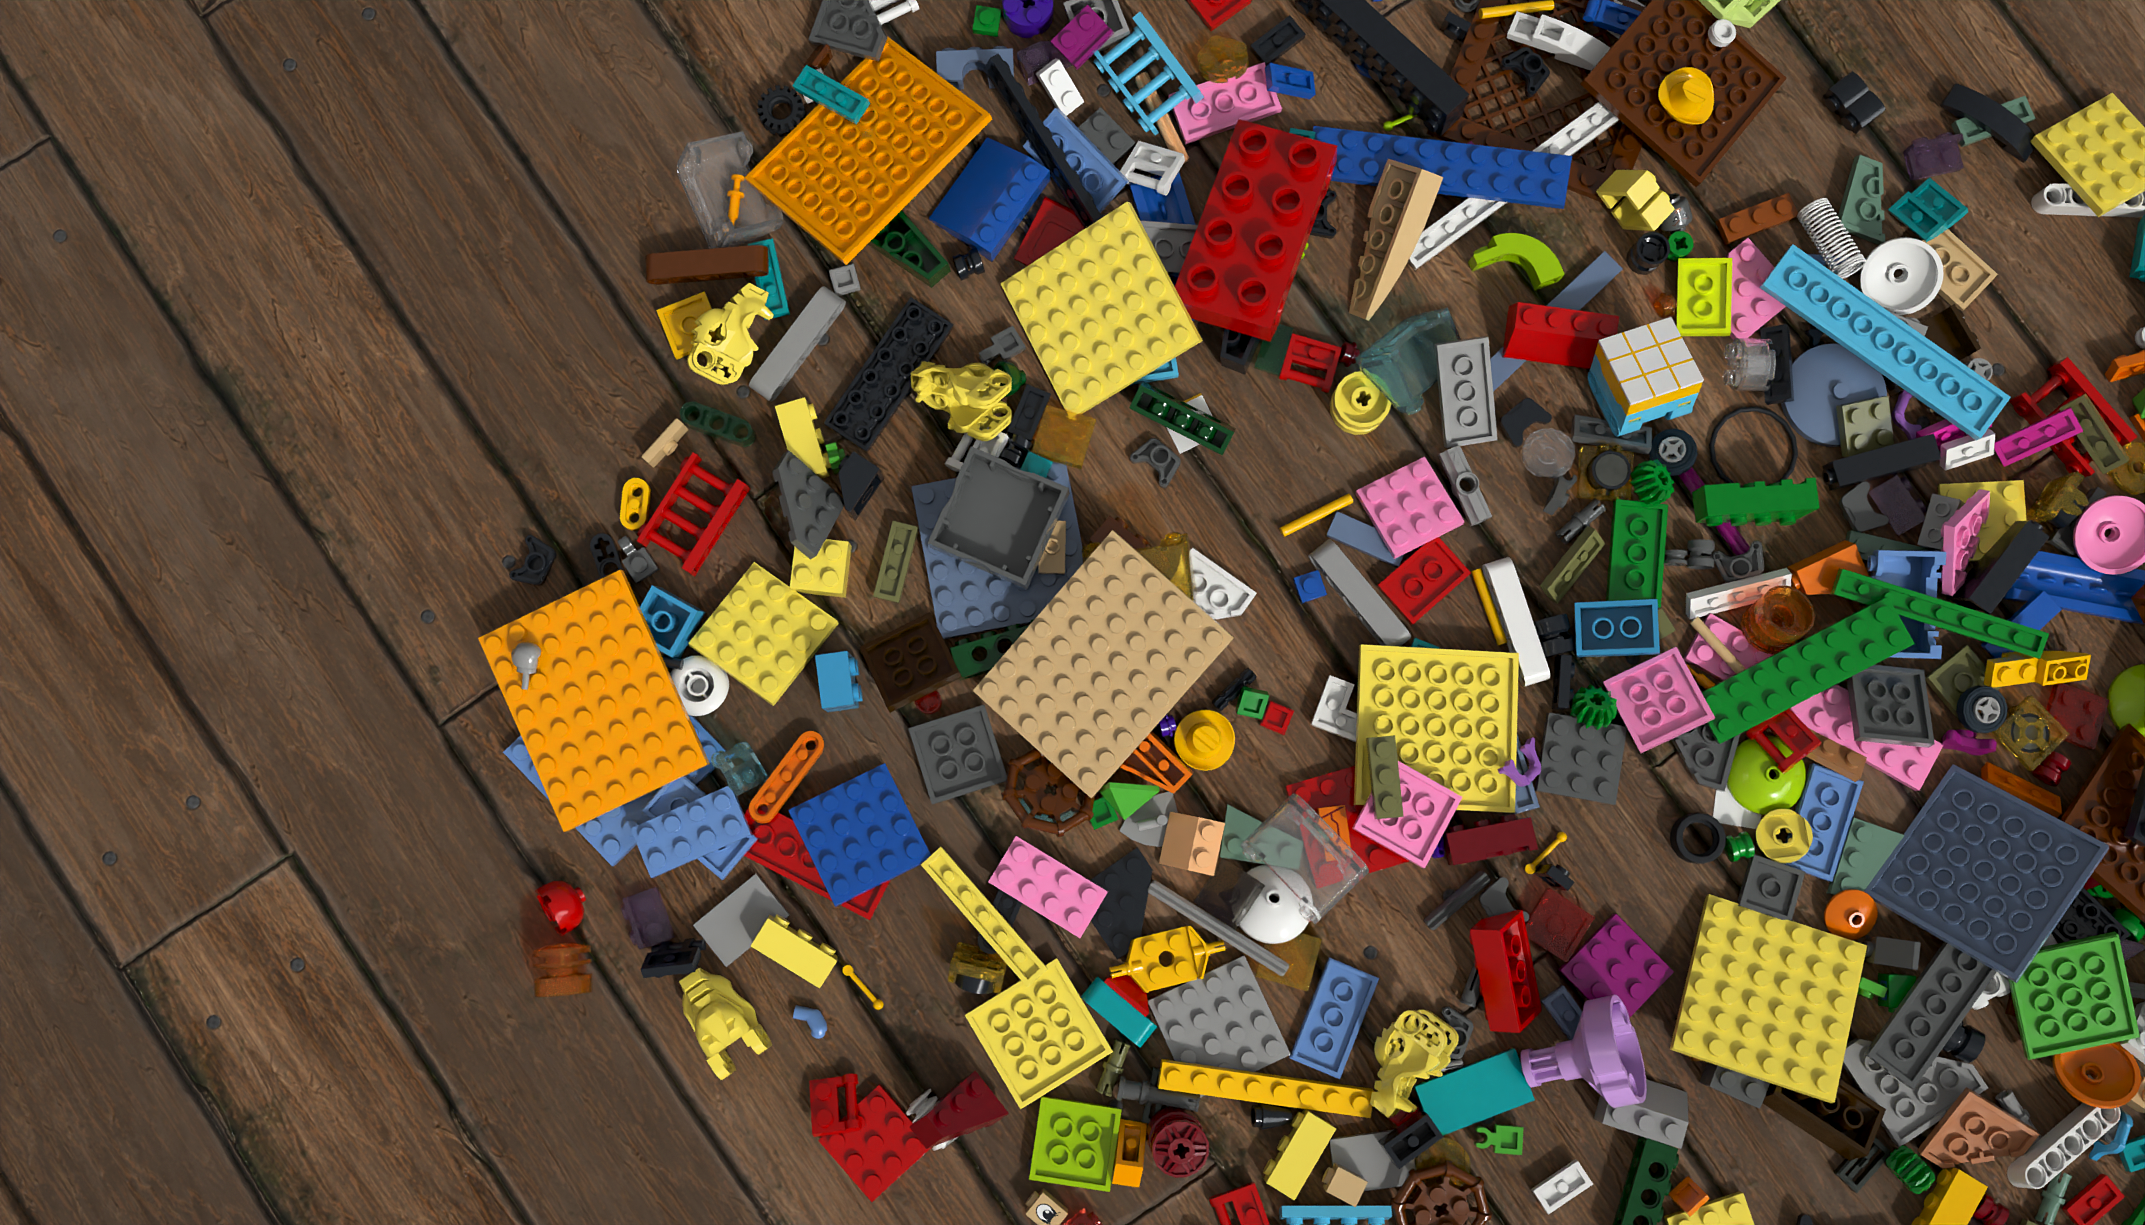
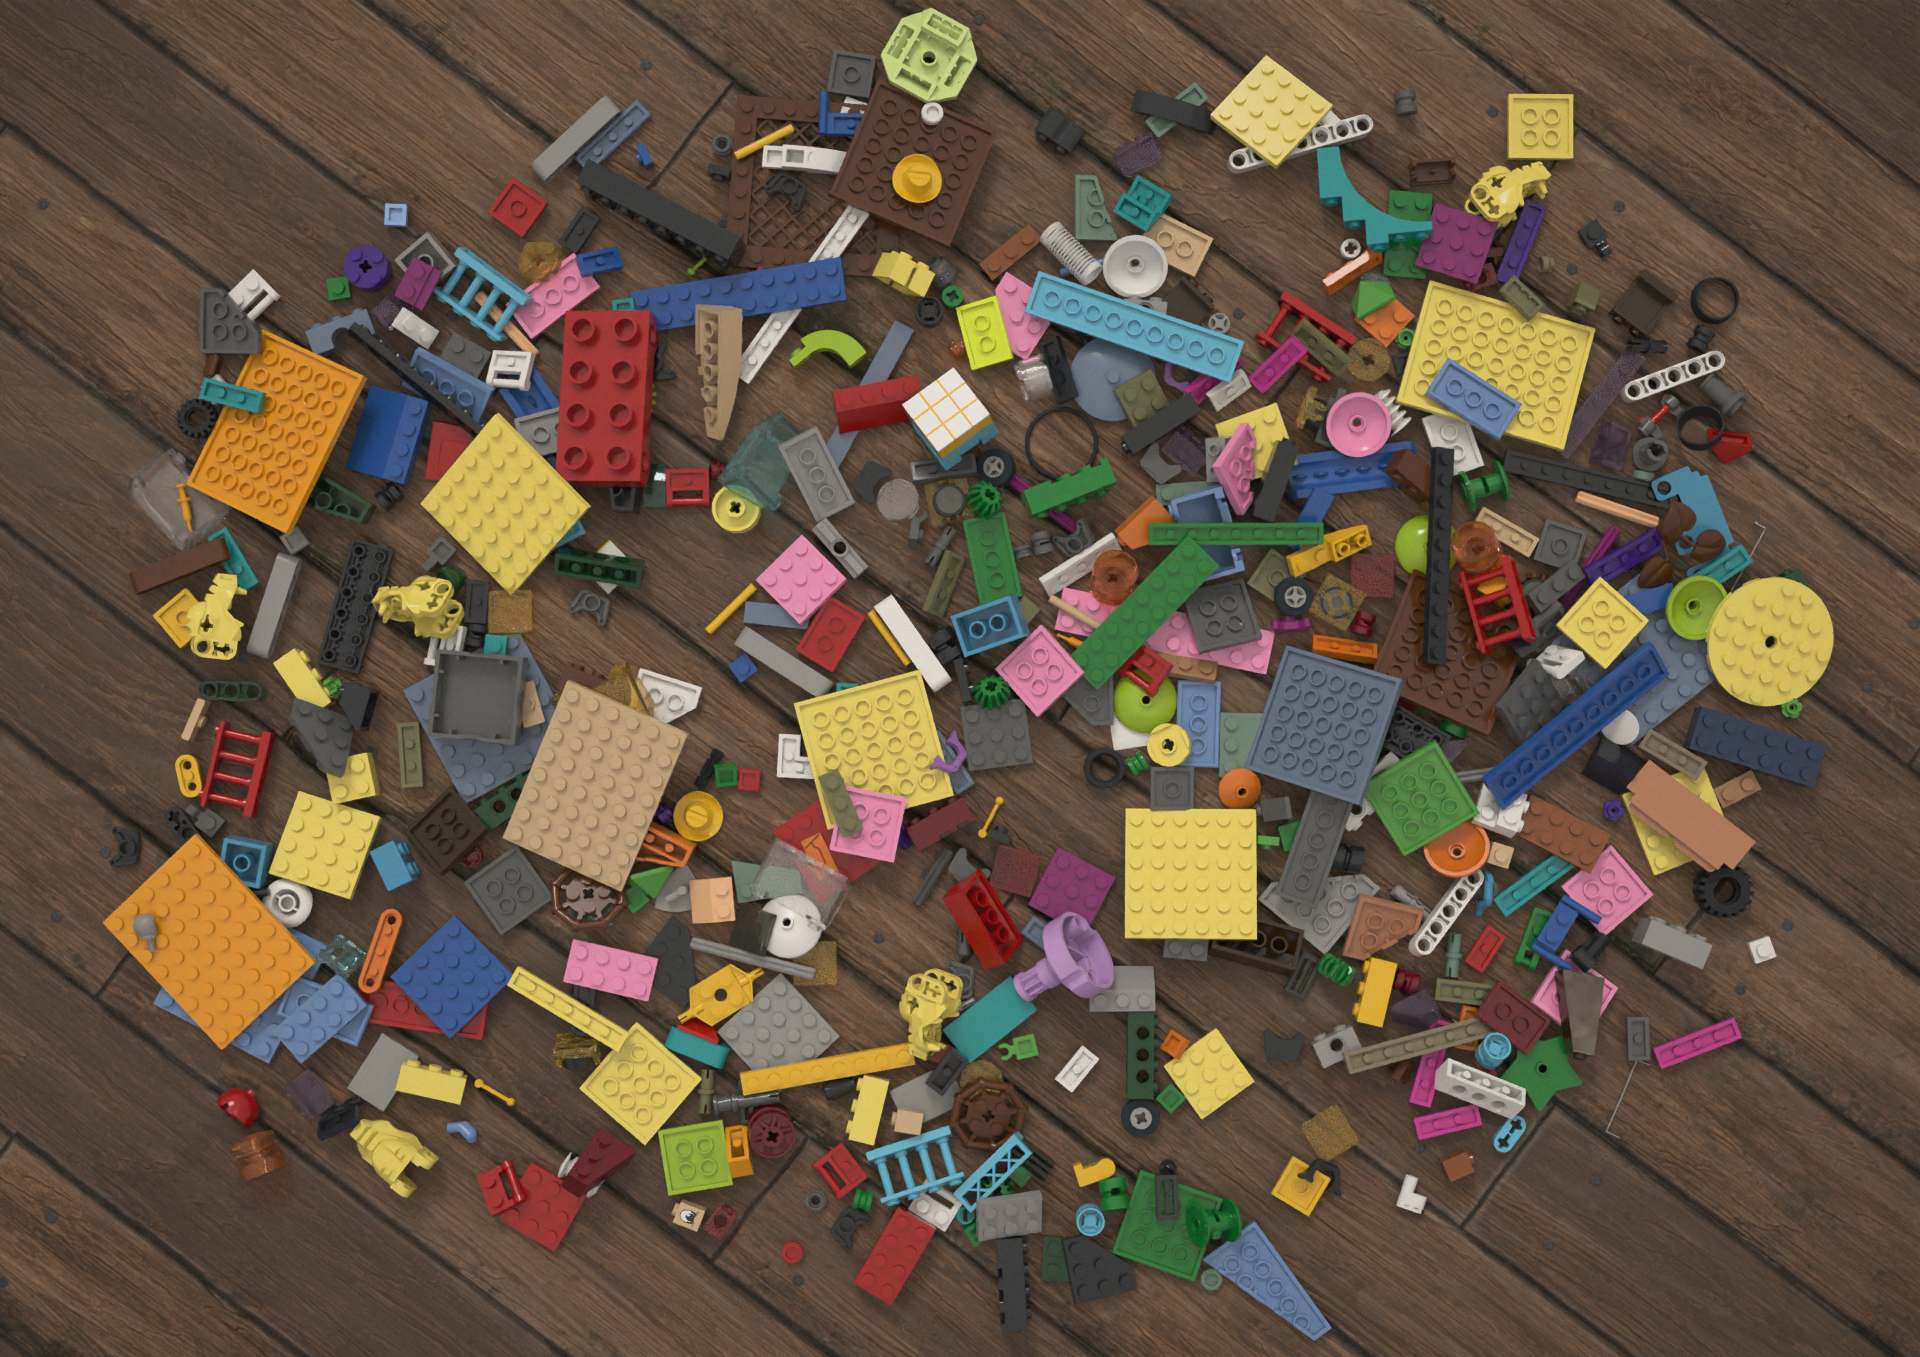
camera: 20 degrees left, 5 degrees up
medium blue tile [1289,957,1379,1079] -> none

